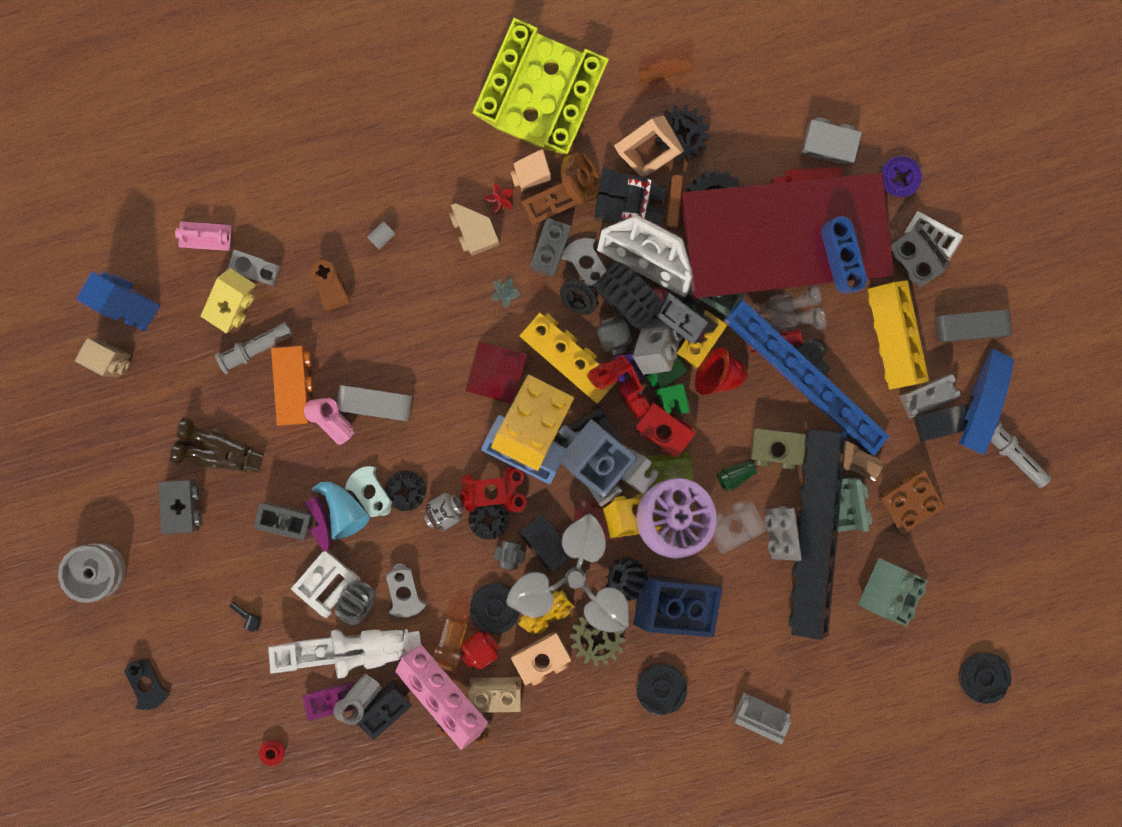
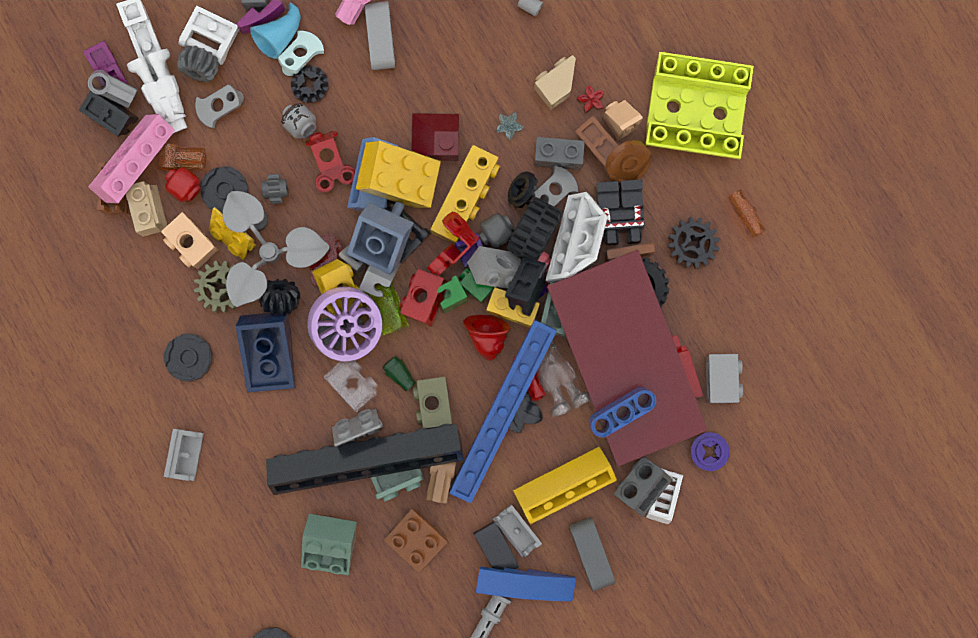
camera: 65 degrees right, 5 degrees down
red plate [259,740,285,766] -> none
black gear [468,499,509,540] -> none
black hinge [517,514,570,572] -> none
light nougat tile [614,116,683,178] -> none

